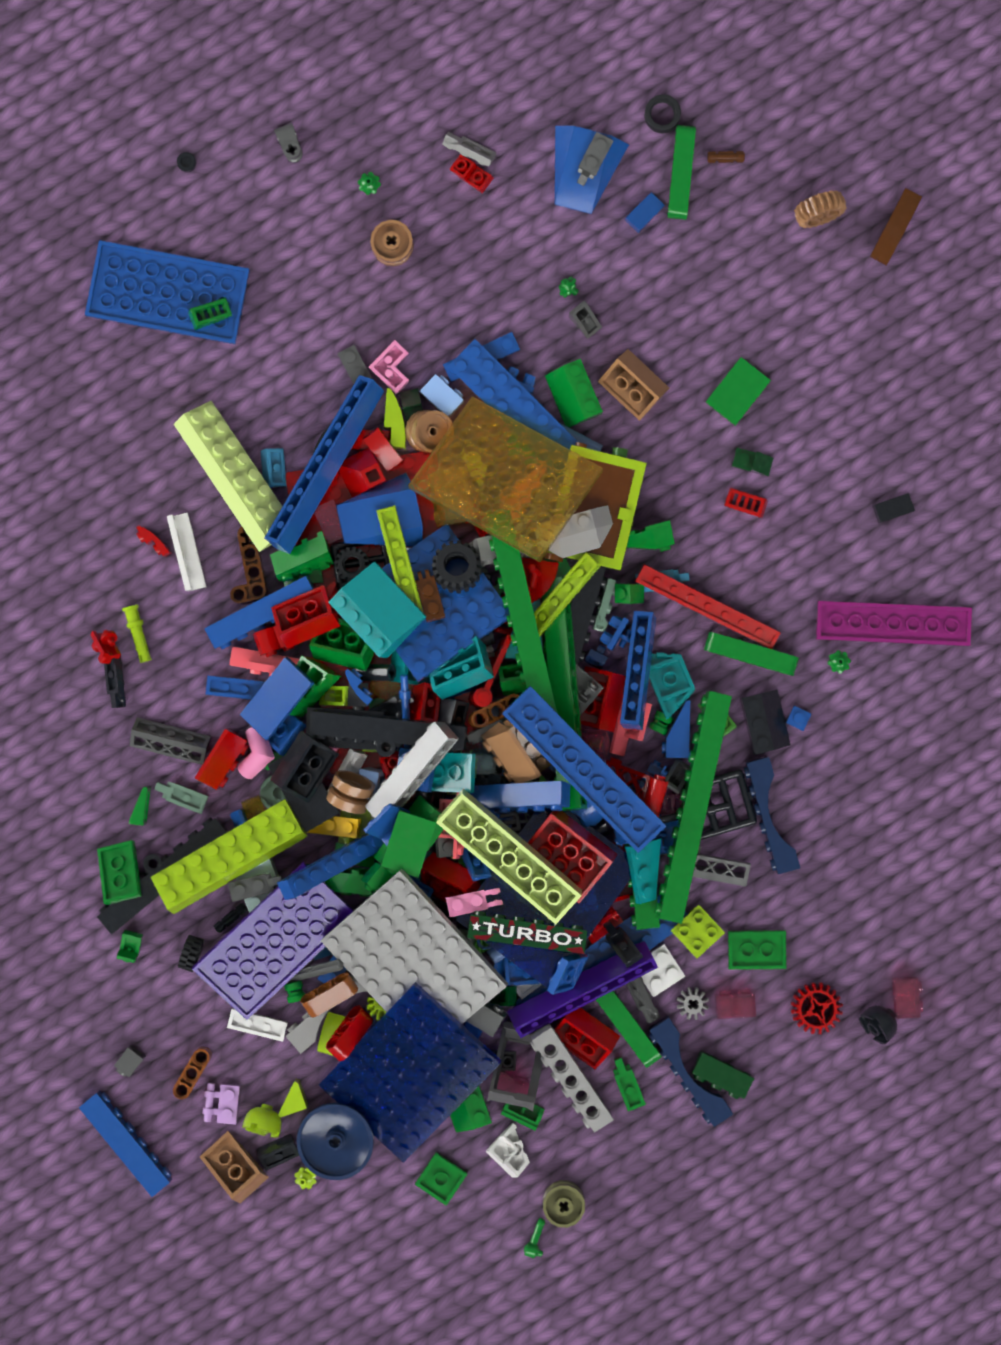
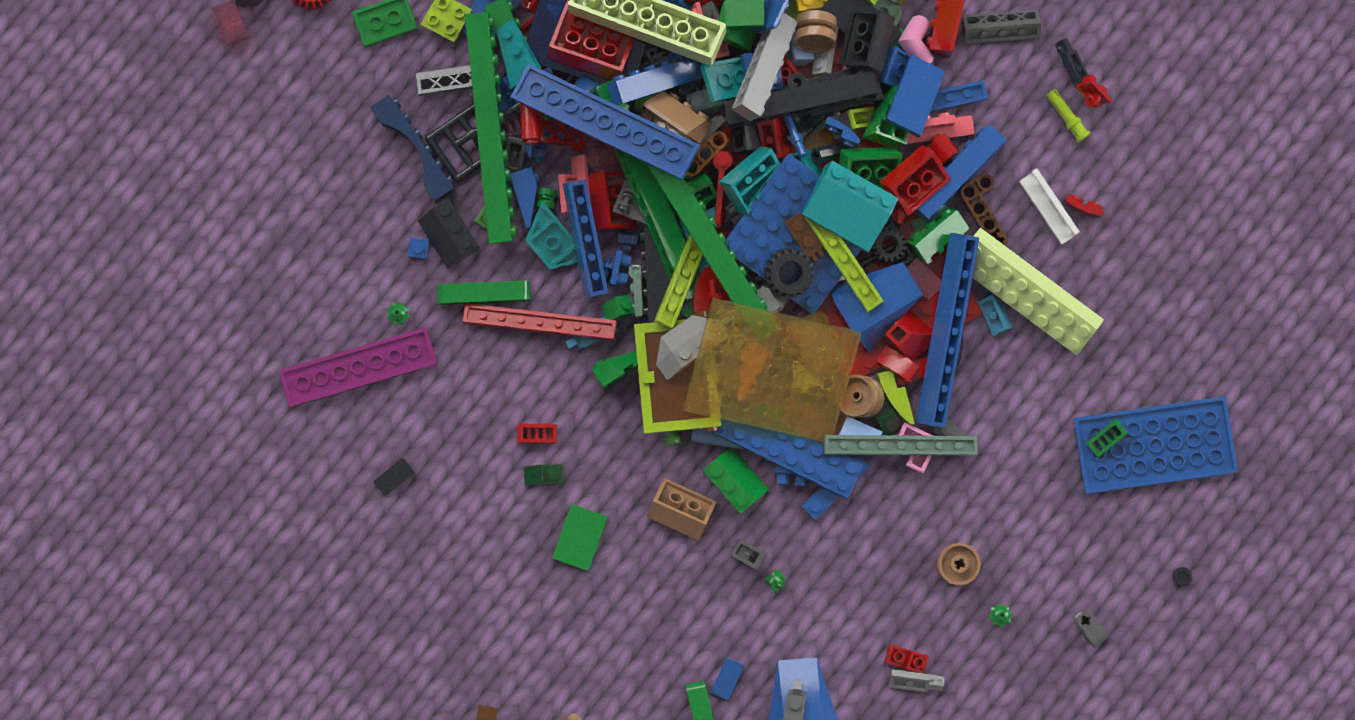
camera: 165 degrees right, 5 degrees down
none -> sand green tile [824,435,977,456]

